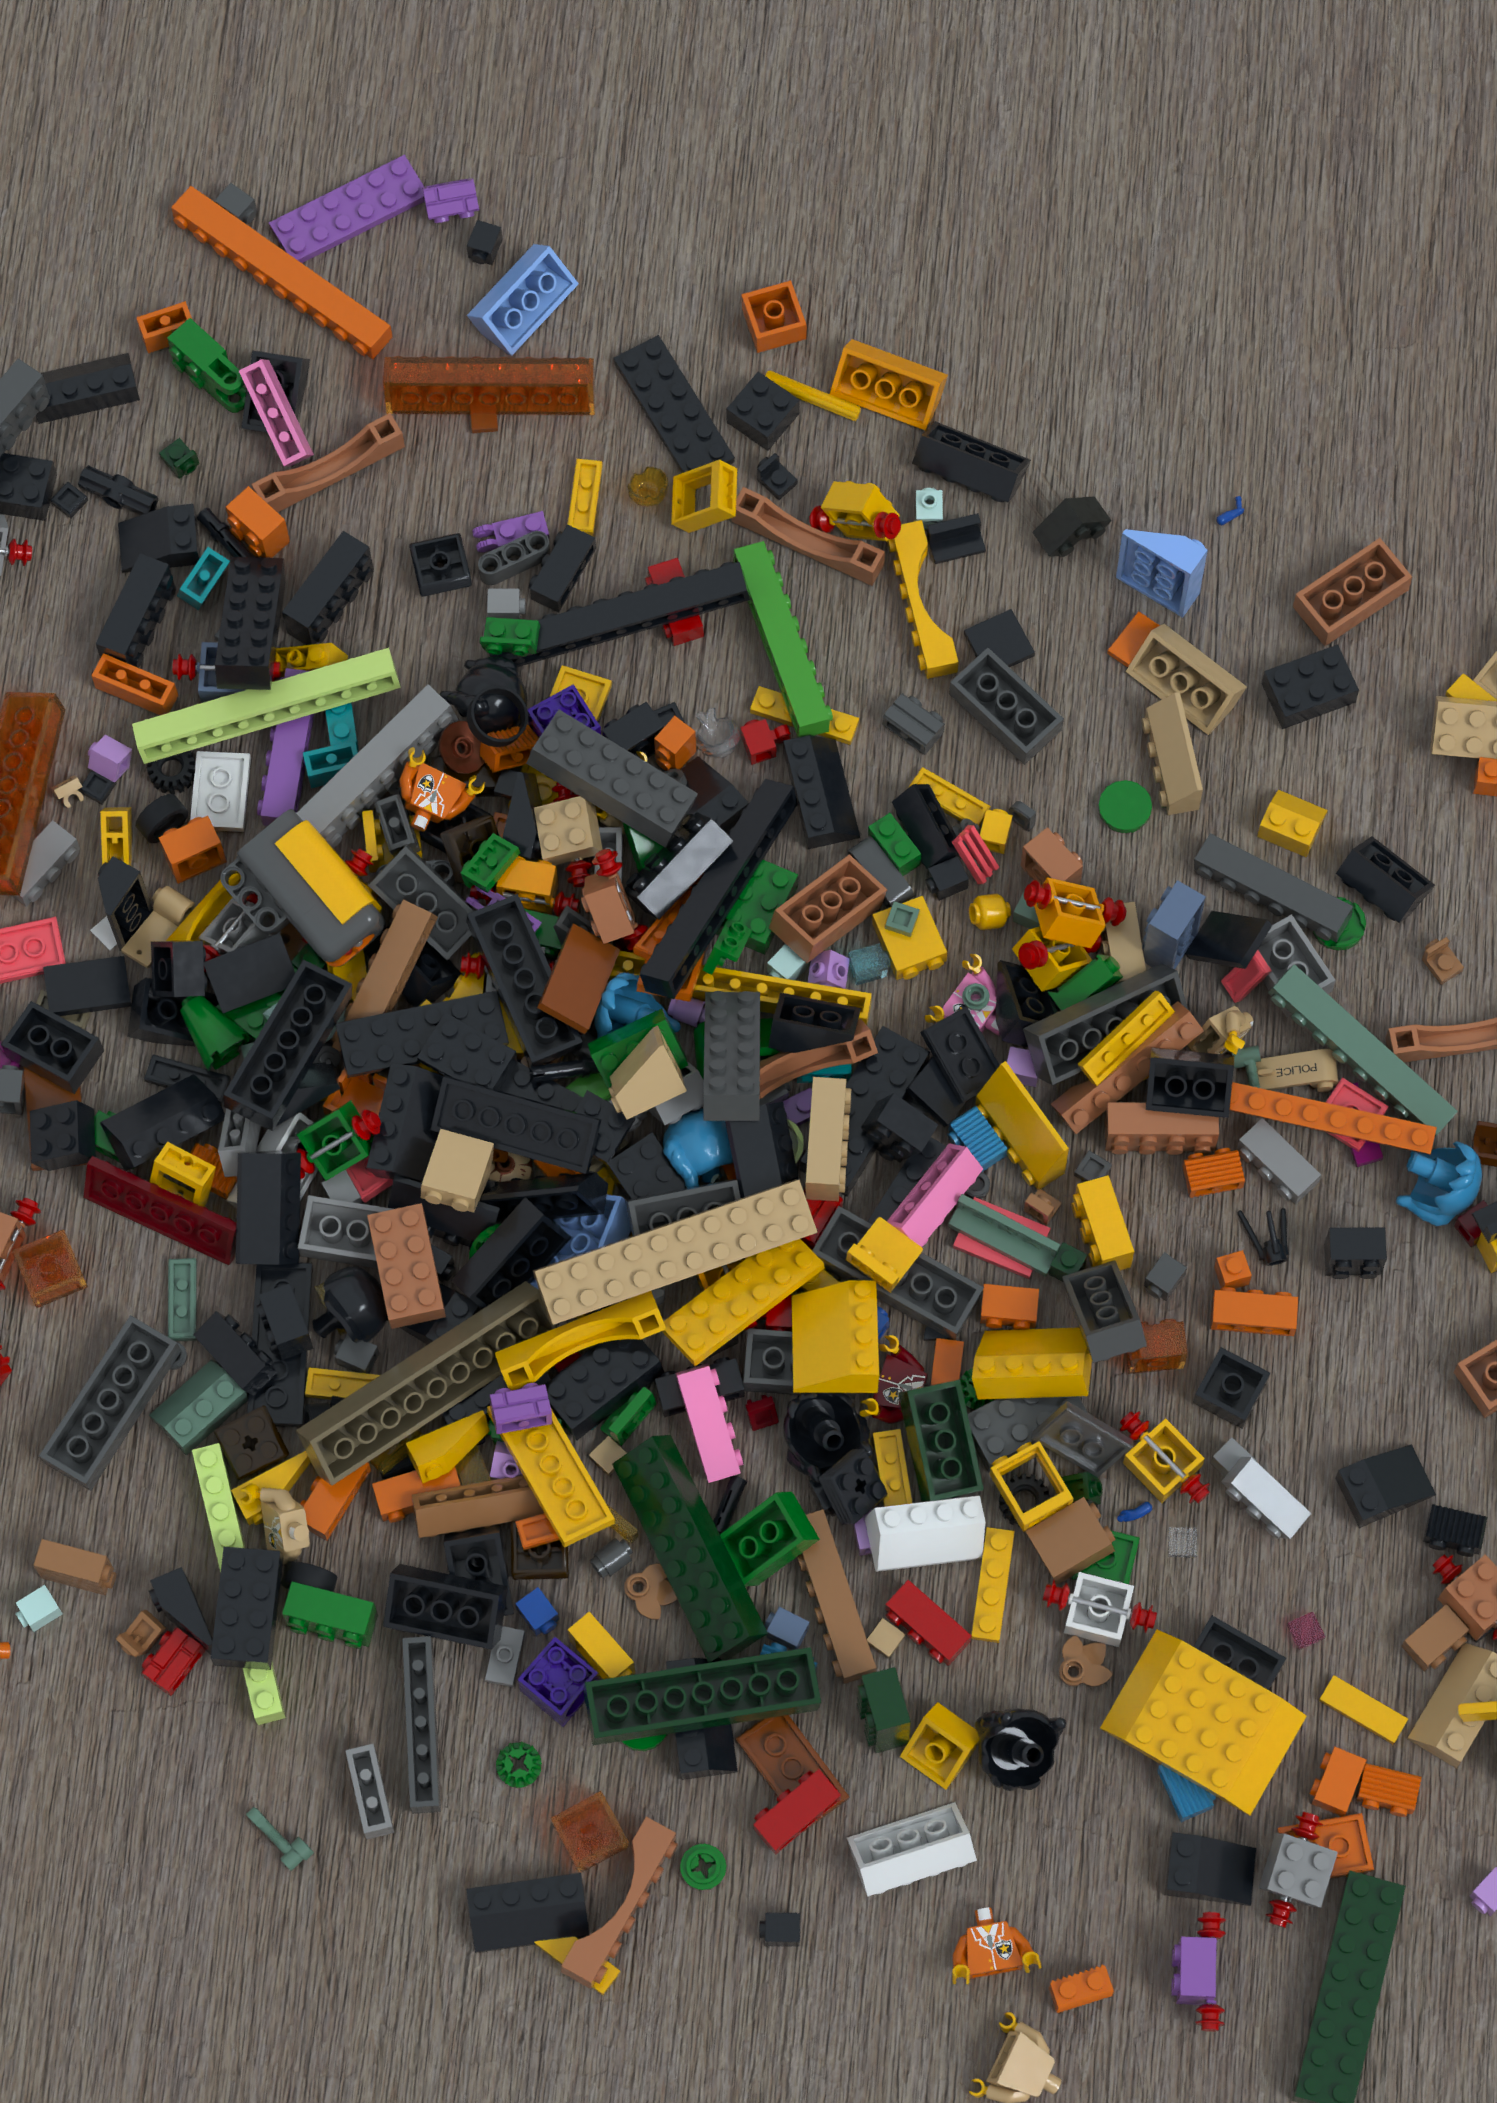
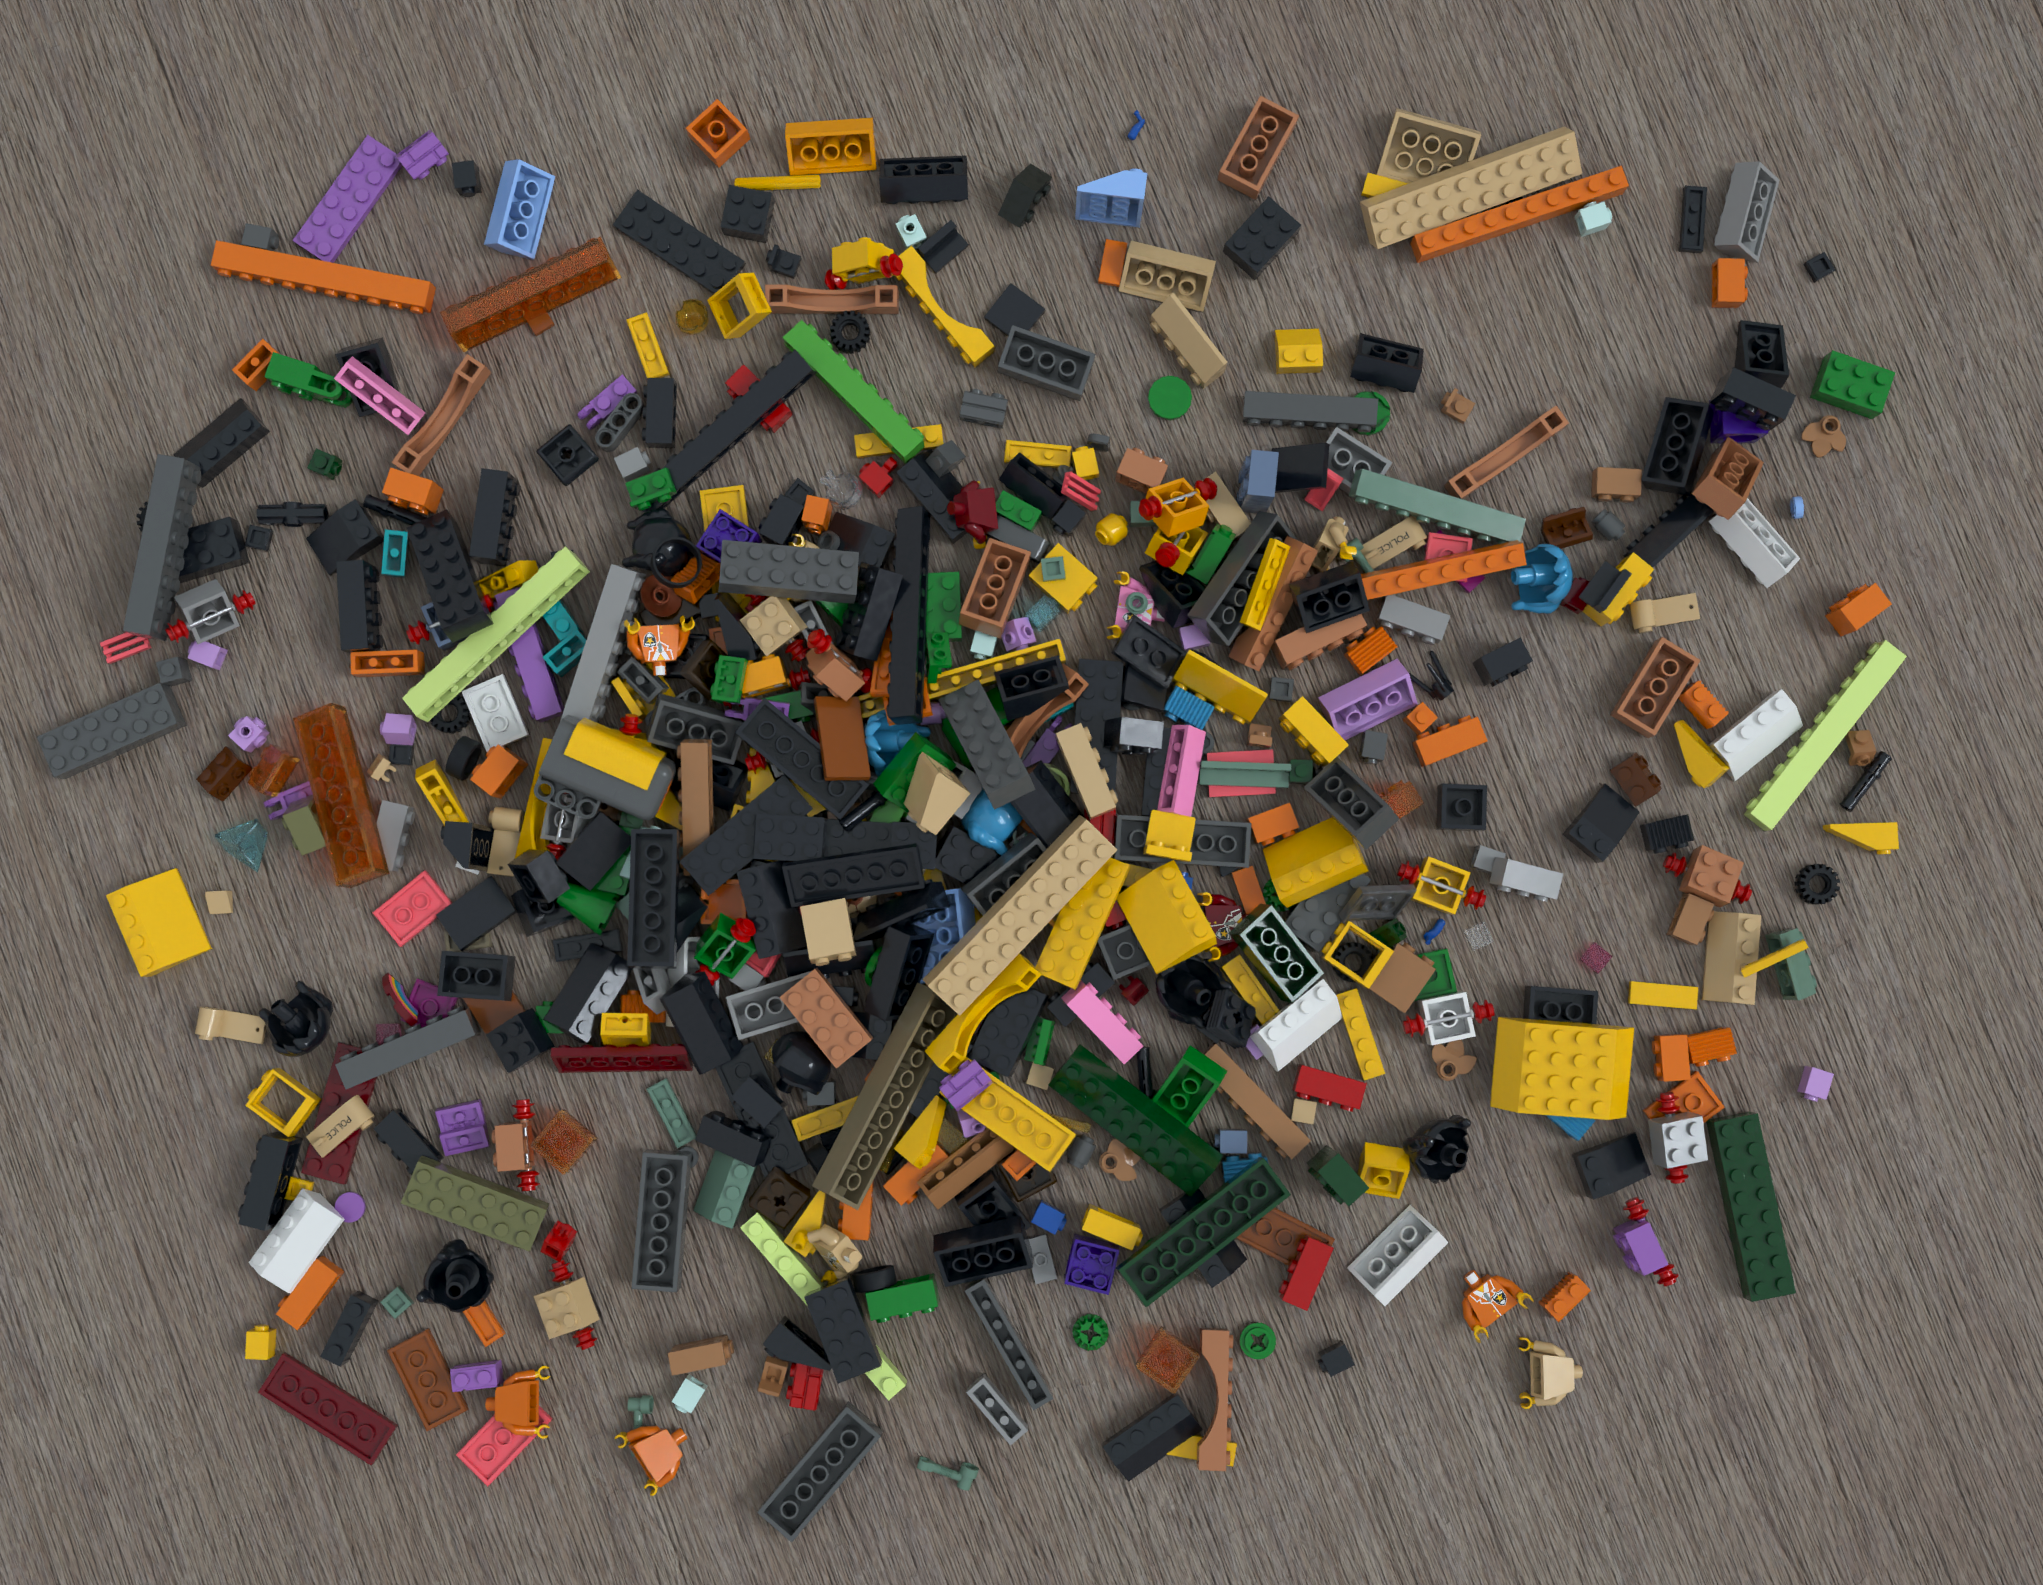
camera: 25 degrees left, 15 degrees up
none -> dark grey brick [757,1401,883,1543]
none -> black tyre [830,311,871,354]
none -> dark grey brick [925,440,966,477]
none -> dark red torso [947,480,998,549]
none -> lavender slope [1318,659,1418,740]
none -> reddish brown bracket [1610,752,1662,807]

